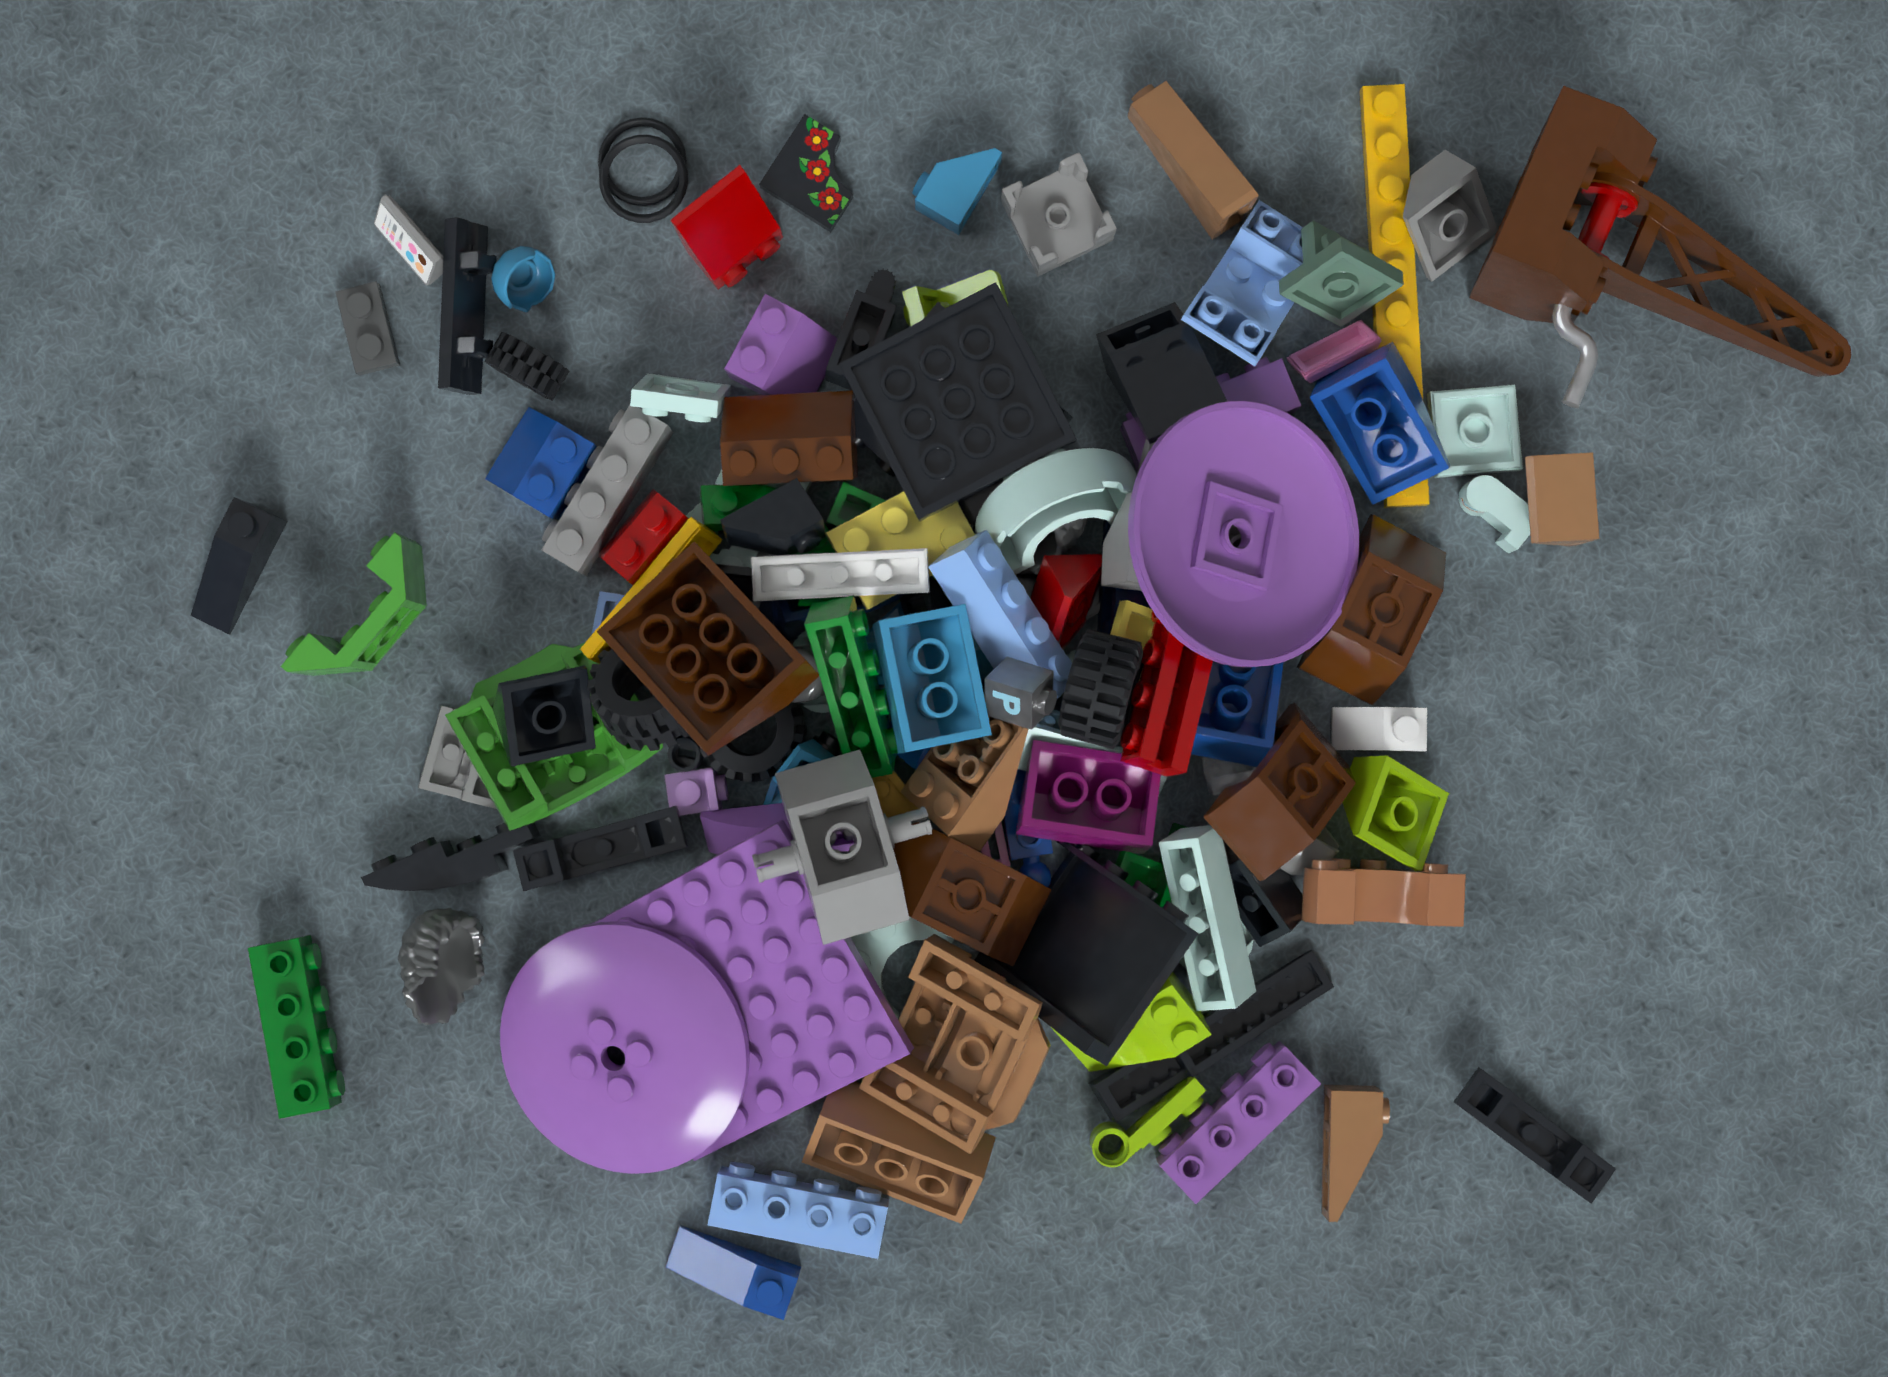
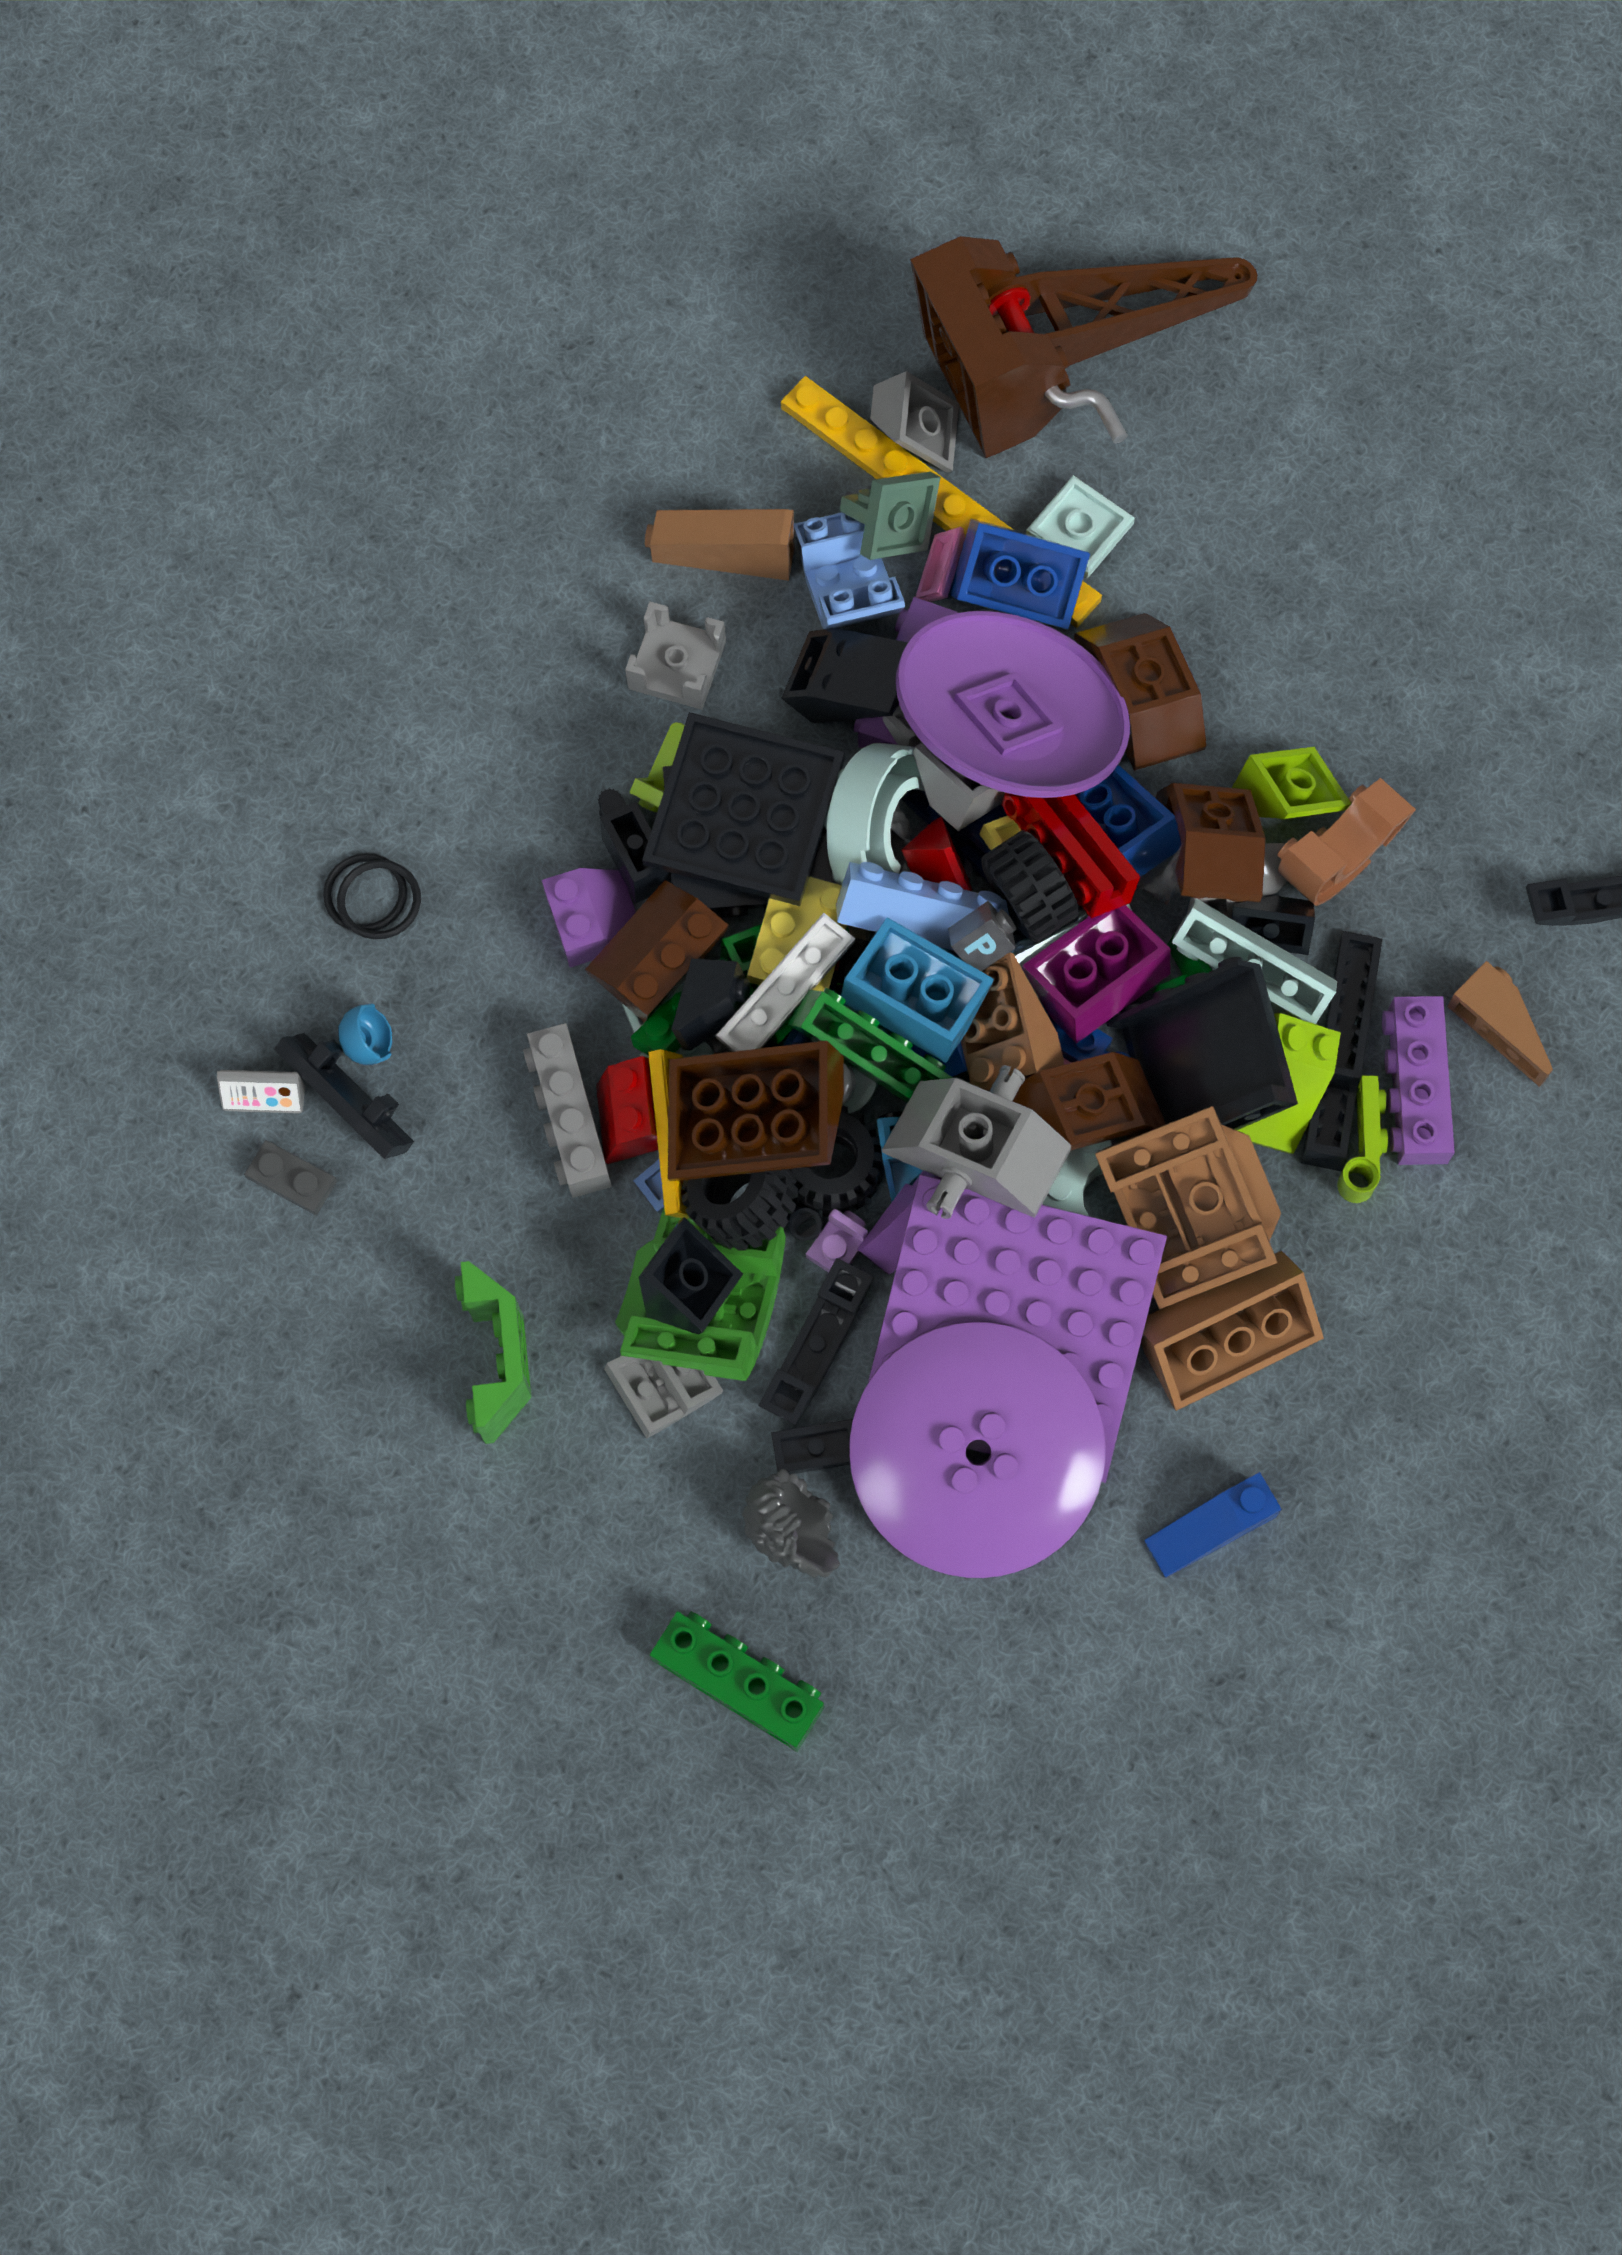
camera: 50 degrees left, 15 degrees down
black slope [190,497,288,635] -> none
black slope [361,822,540,891] -> none
black tyre [484,332,570,401] -> none
blue slope [485,407,597,520] -> none
light aqua plate [630,374,731,422] -> none
red slope [671,165,783,290] -> none
light blue brick [707,1162,889,1259] -> none
black tile [759,114,854,233] -> none
dark azure slope [912,148,1002,235] -> none
white slope [1331,707,1427,752] -> none
light aqua leg [1458,475,1530,553] -> none
medium nougat slope [1525,452,1599,546] -> none
none -> black plate [771,1419,853,1474]

